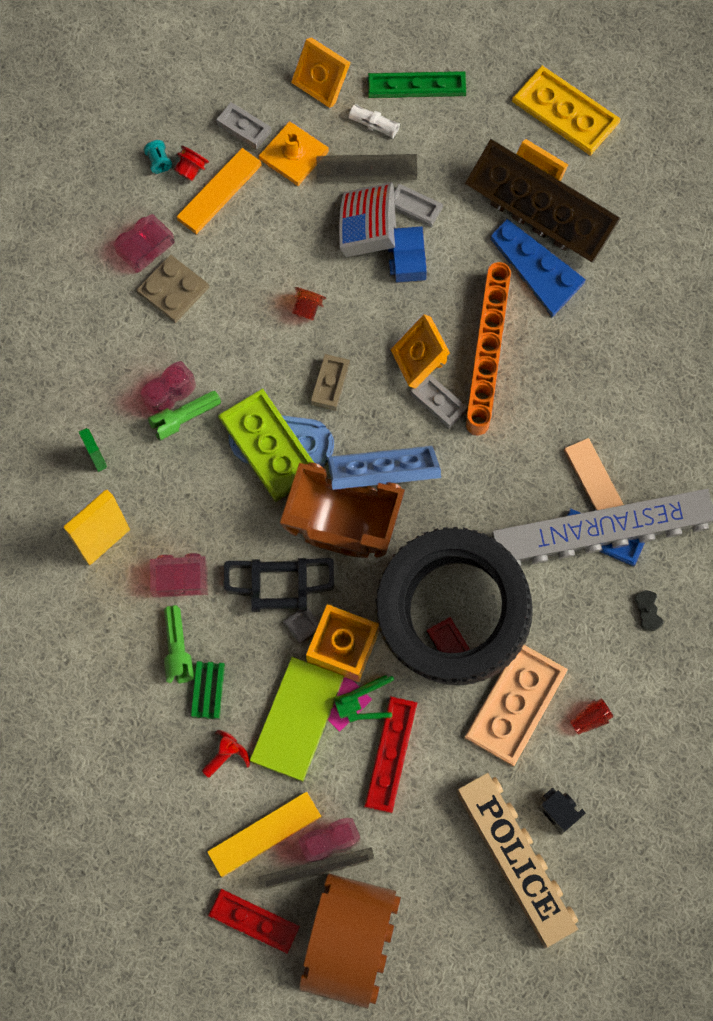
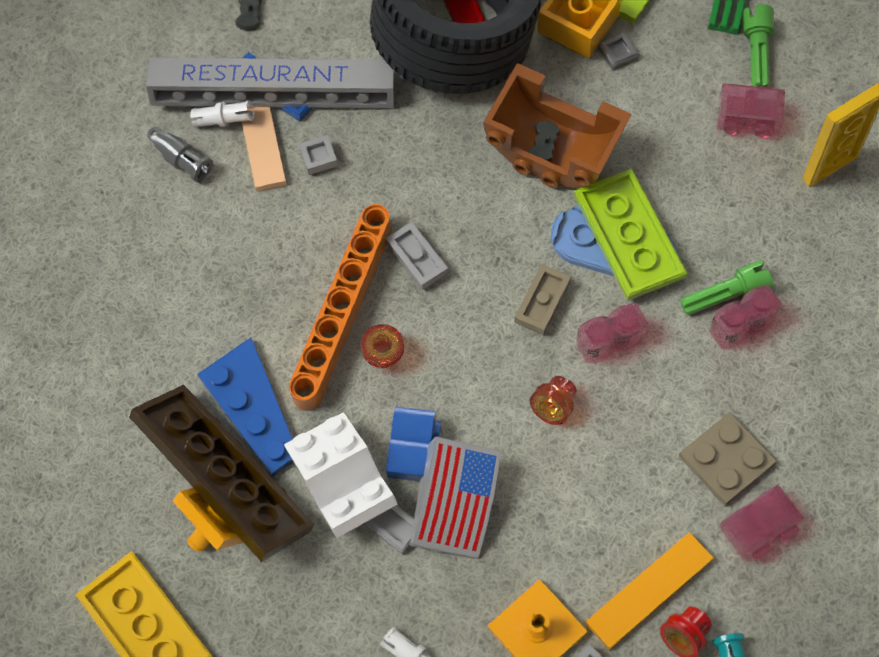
camera: 165 degrees left, 5 degrees down
green tile [79,428,107,472] -> none
black bar [224,558,334,613] -> none
clear smoke tile [316,154,417,182] -> none
medium blue tile [327,446,441,490] -> none
light orange tile [390,314,450,389] -> none
none -> dark grey piece [147,127,213,183]
none -> white pin [190,101,255,128]
none -> white bracket [284,412,397,538]
none -> light grey plate [299,135,338,175]
none -> clear red piece [361,324,404,369]
none -> pearl dark grey piece [528,120,560,162]
none -> clear pink brick [576,304,648,363]

